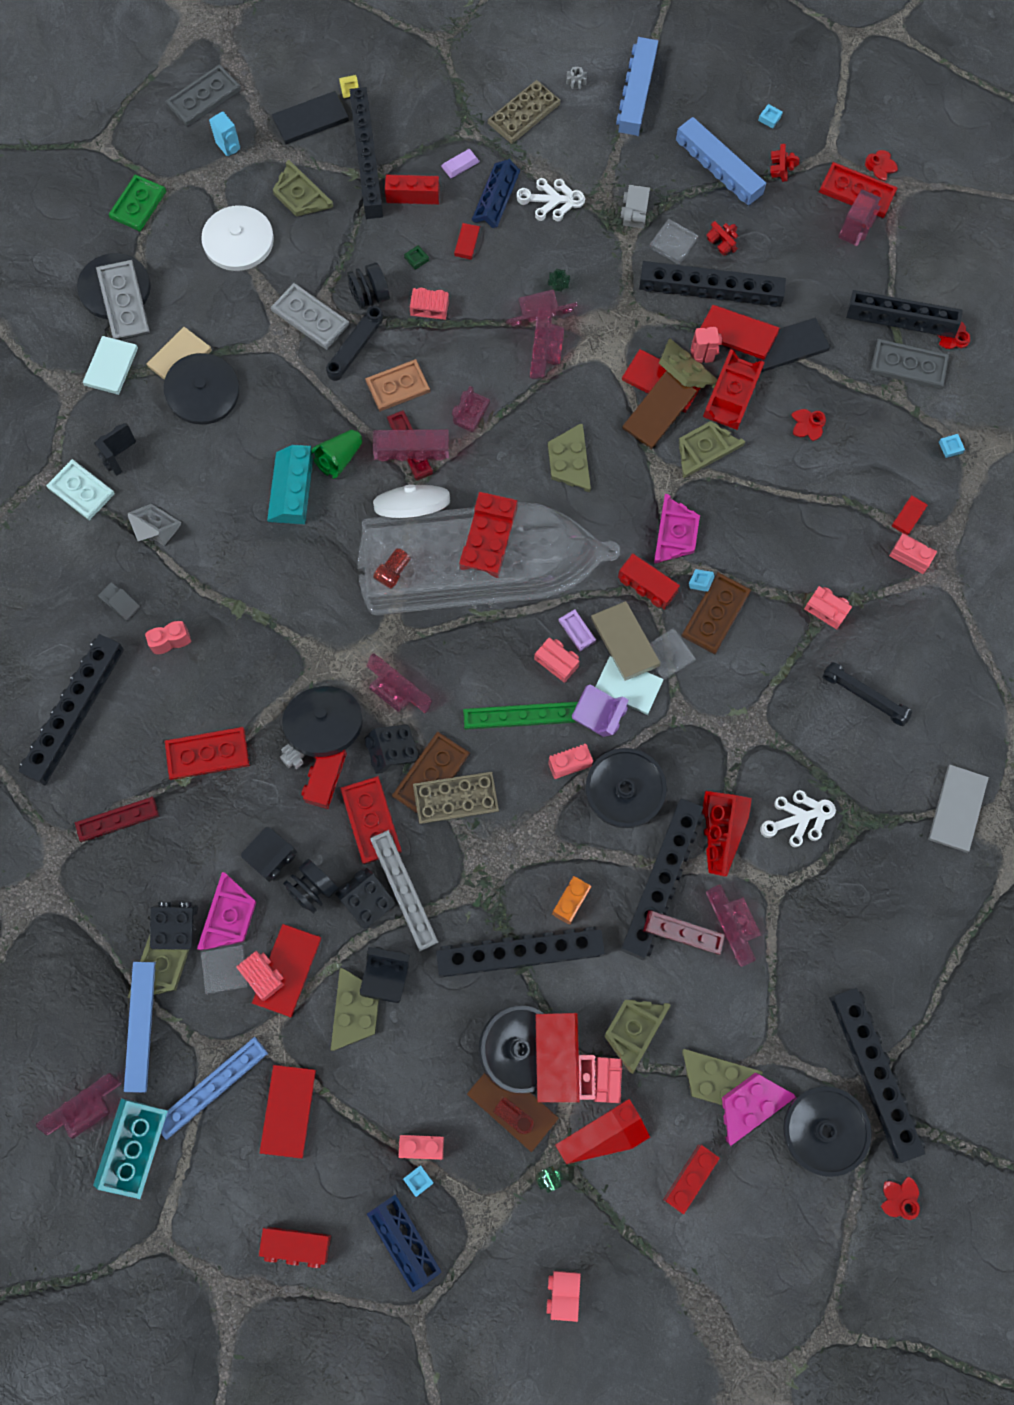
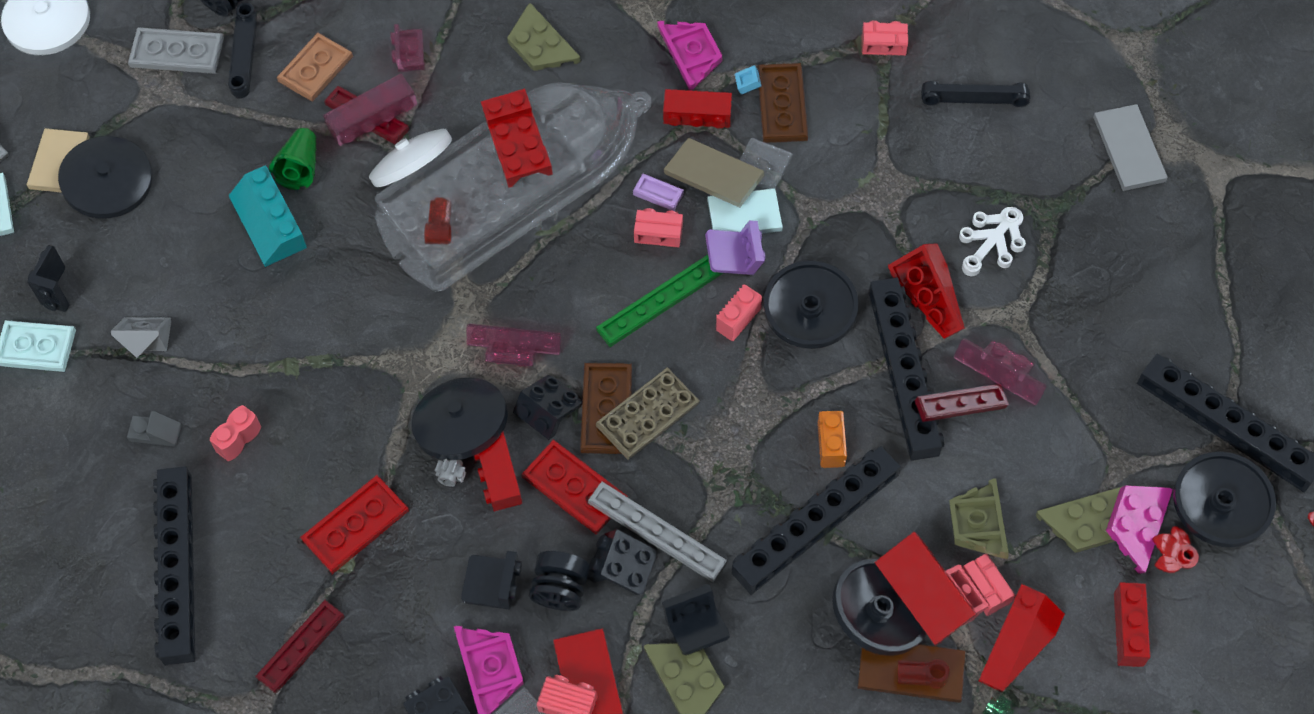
camera: 30 degrees left, 10 degrees down
none -> red plate [1152,526,1199,573]

